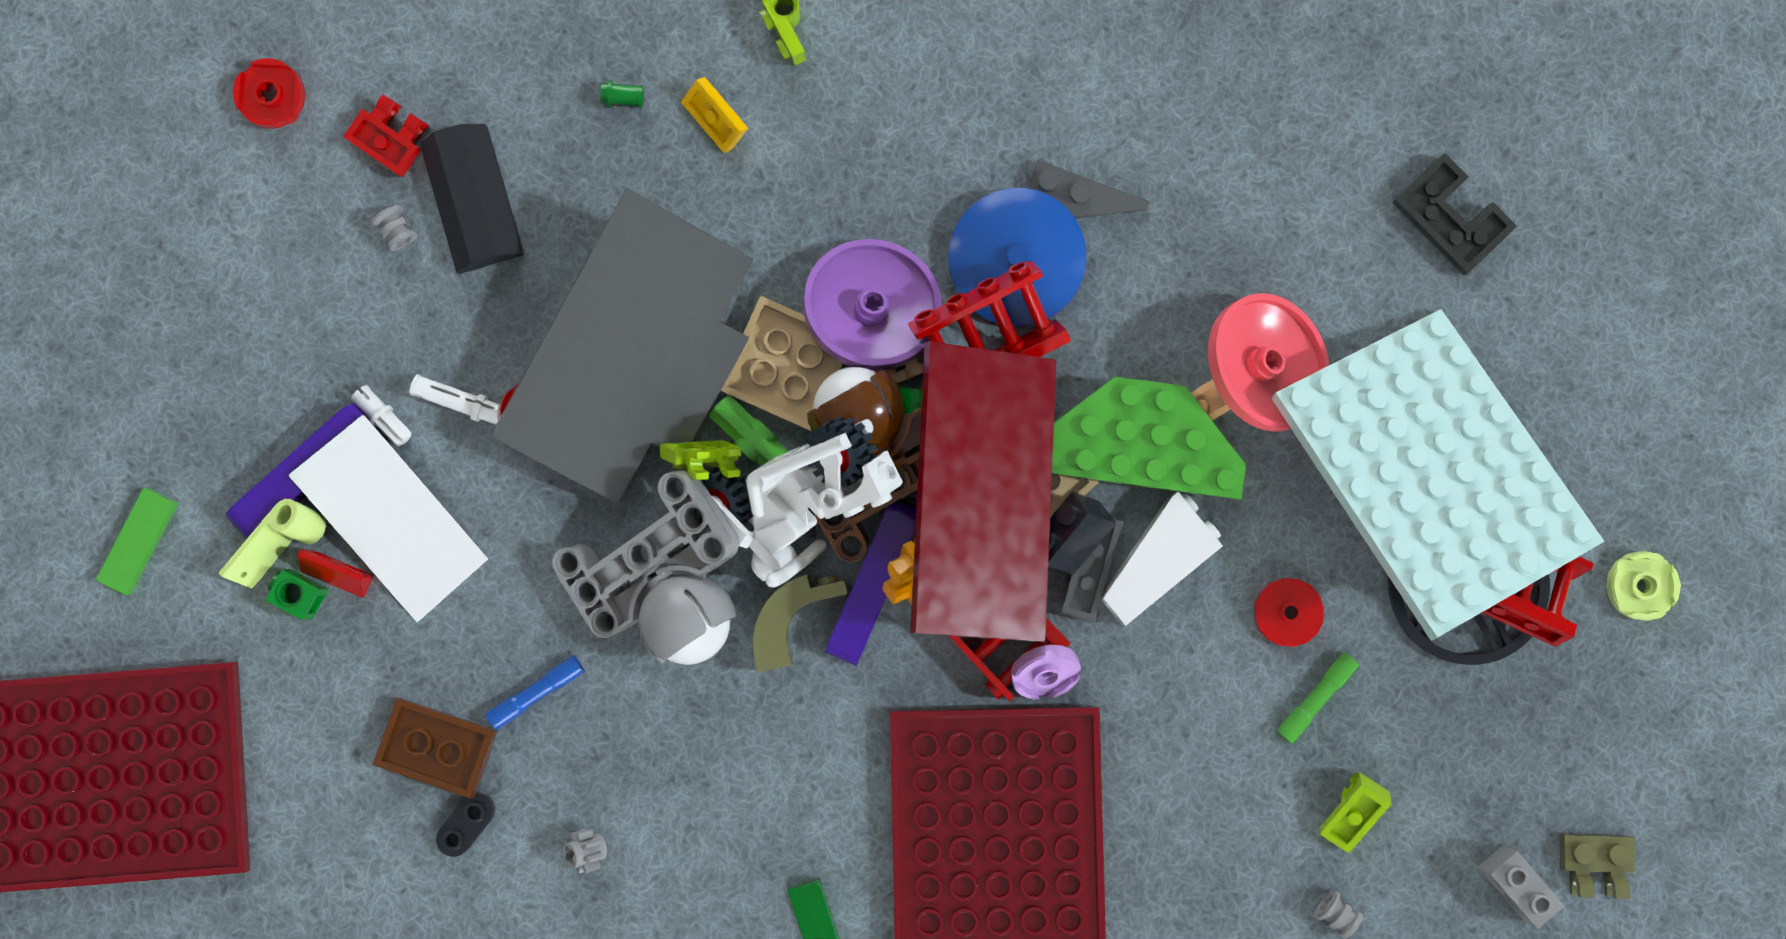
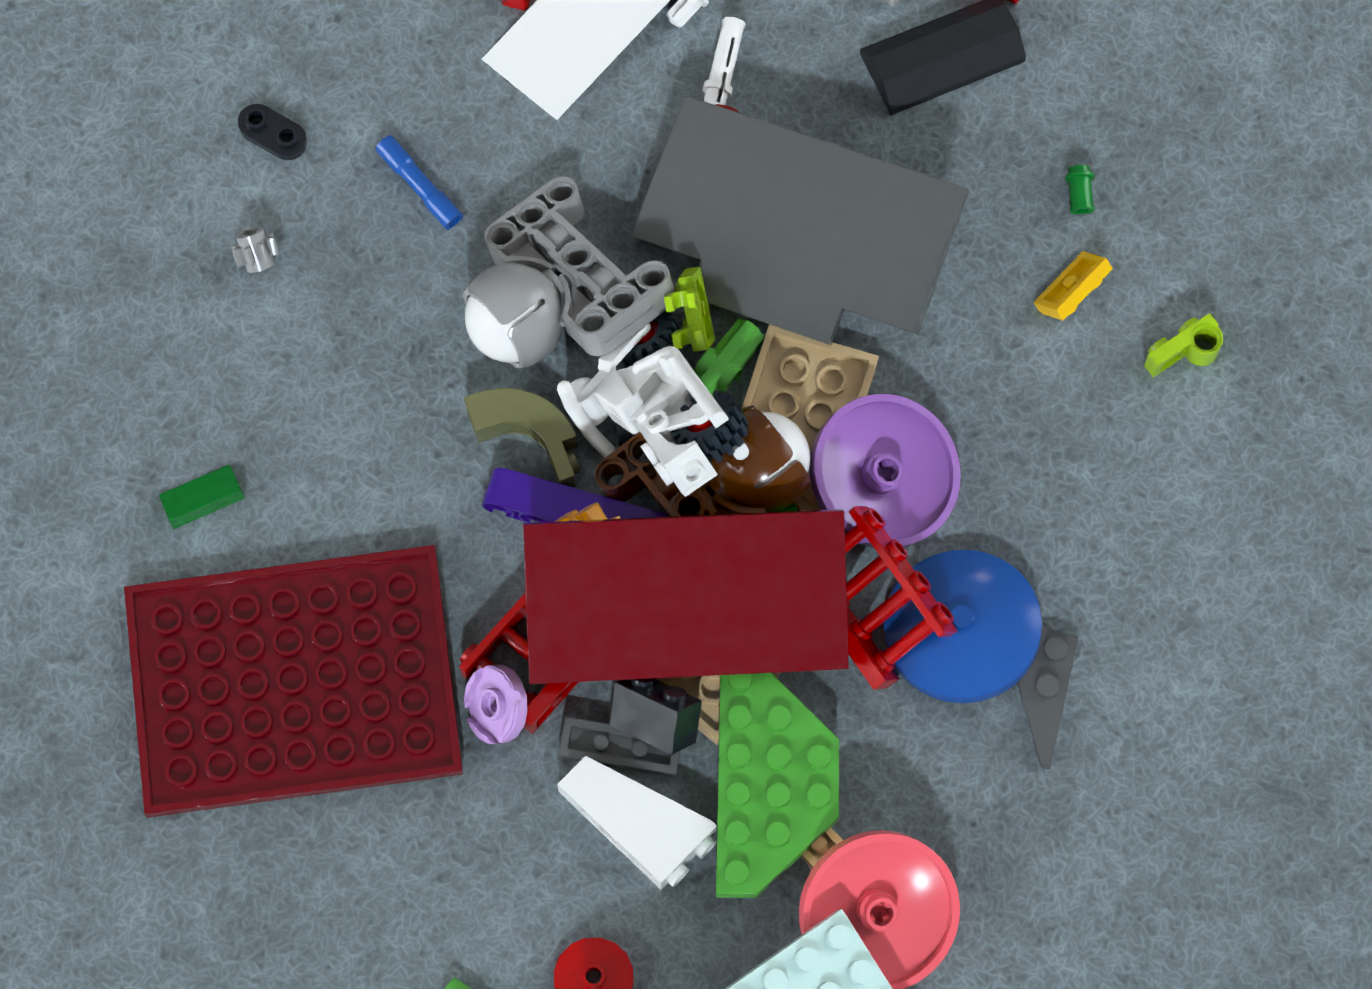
camera: 80 degrees right, 15 degrees down
reddish brown plate [373,698,498,798] -> none

